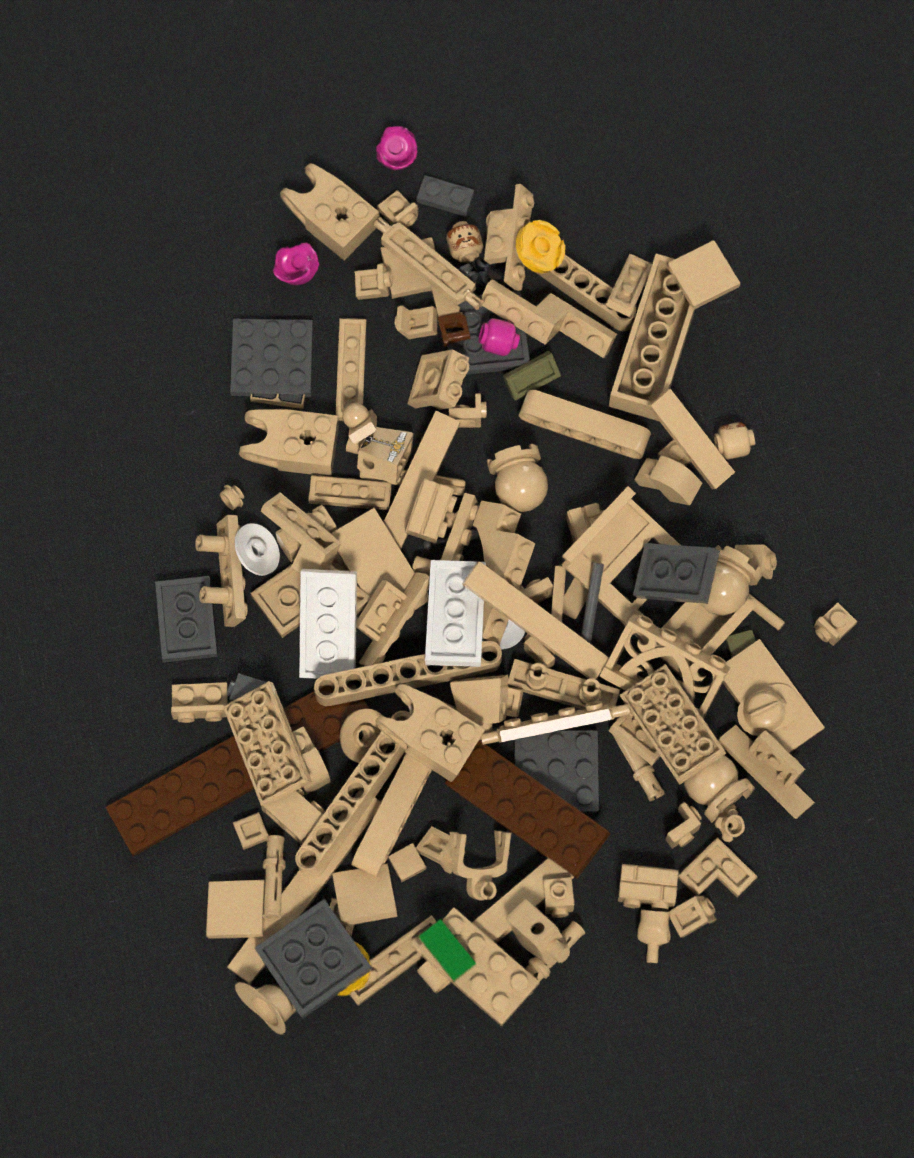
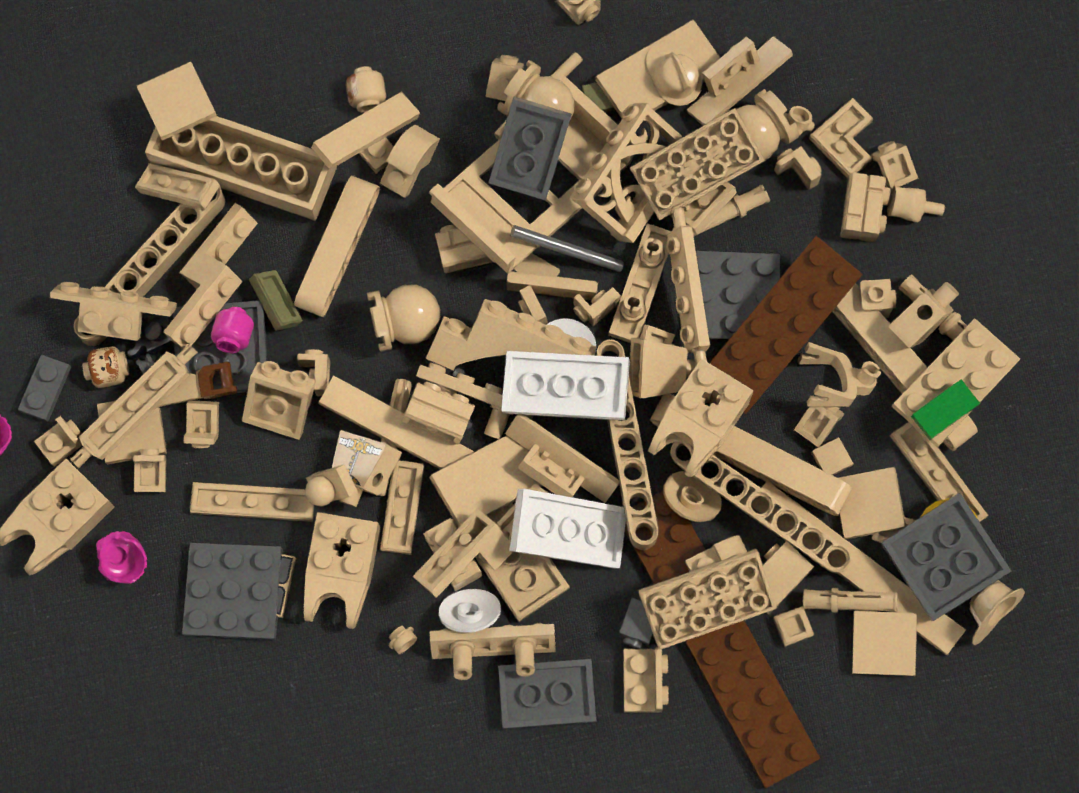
camera: 85 degrees left, 5 degrees up
tan tile [462,561,609,679] -> none
yellow tile [516,220,565,274] -> none

